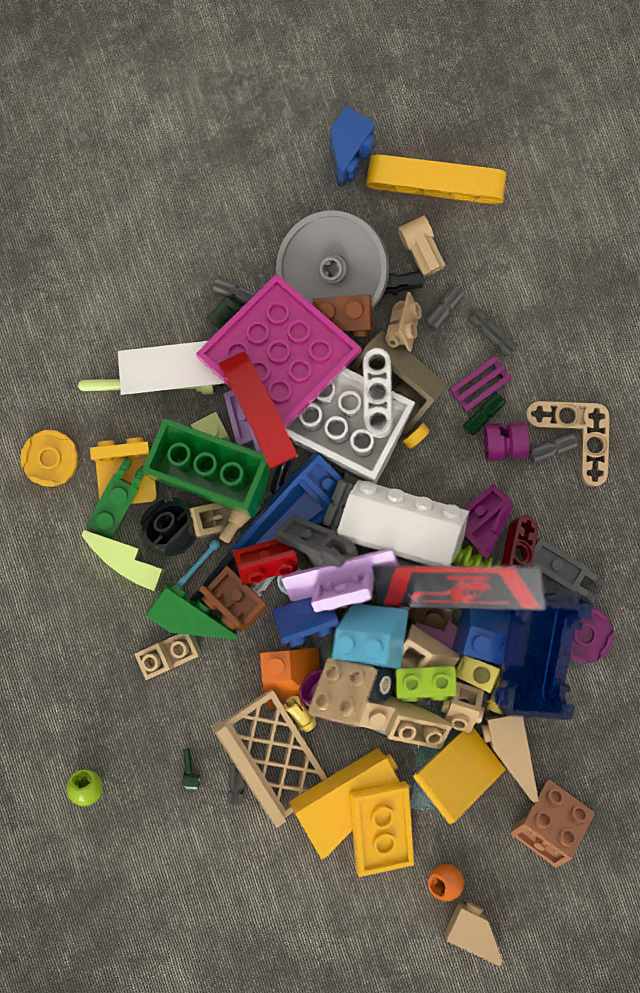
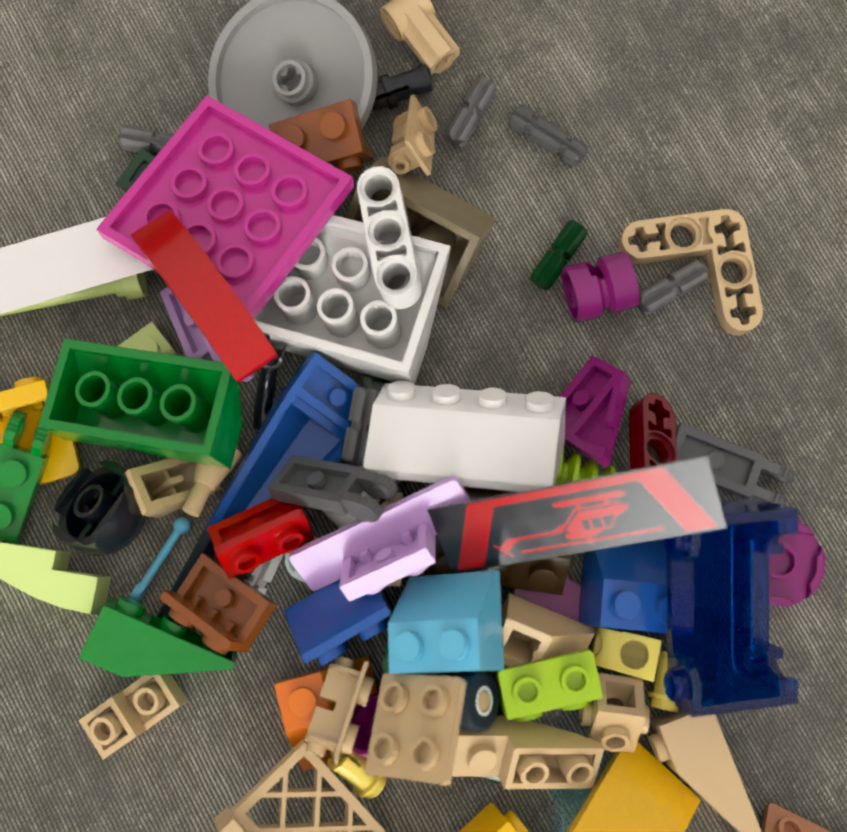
camera: 10 degrees left, 5 degrees down
yellow tile [402,422,430,449] -> none
magenta tile [449,355,512,412] -> none
none -> tan hinge [304,656,374,764]

